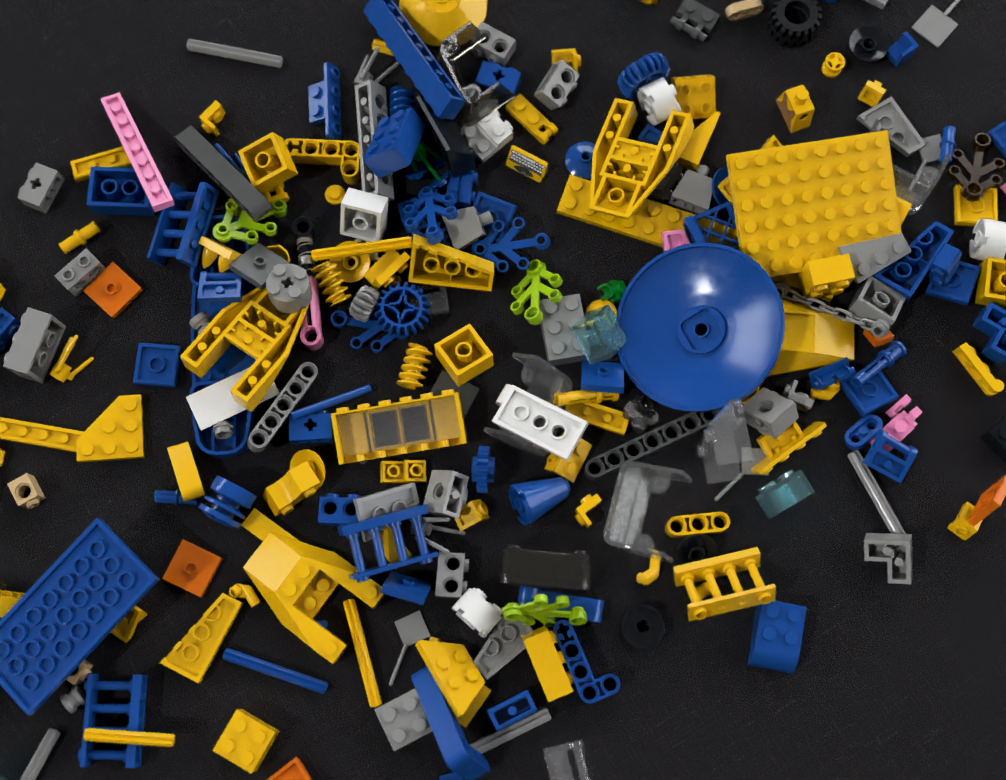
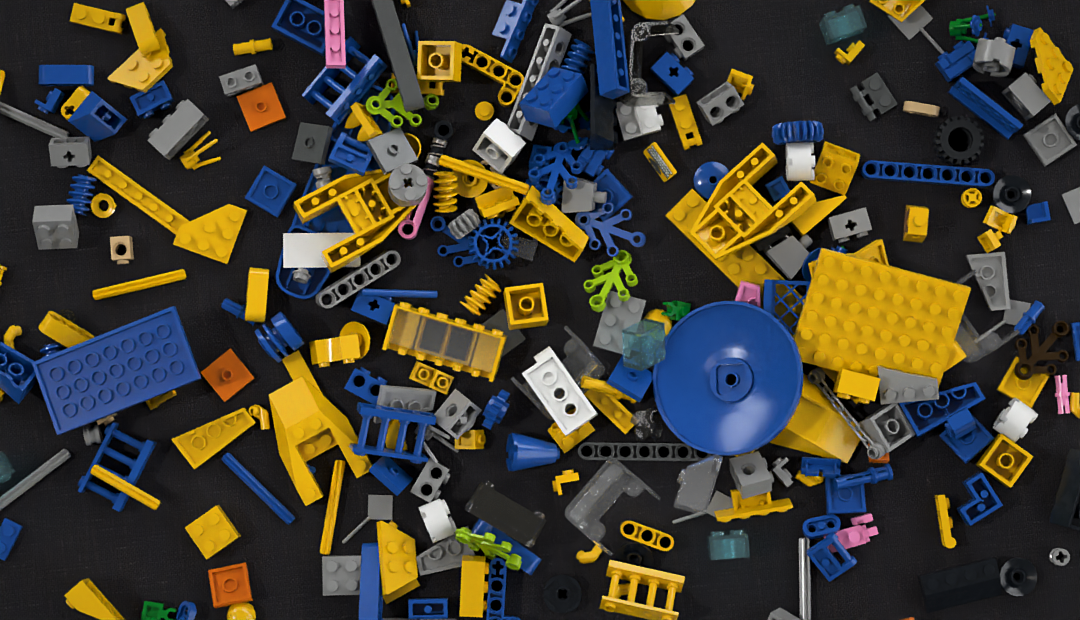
camera: 25 degrees right, 10 degrees up
none -> yellow axle [92,269,186,300]
none -> dark grey plate [292,122,333,165]
none -> light grey brick [827,207,872,243]
none -> blue beam [860,160,995,188]
none -> yellow bracket [983,205,1018,234]

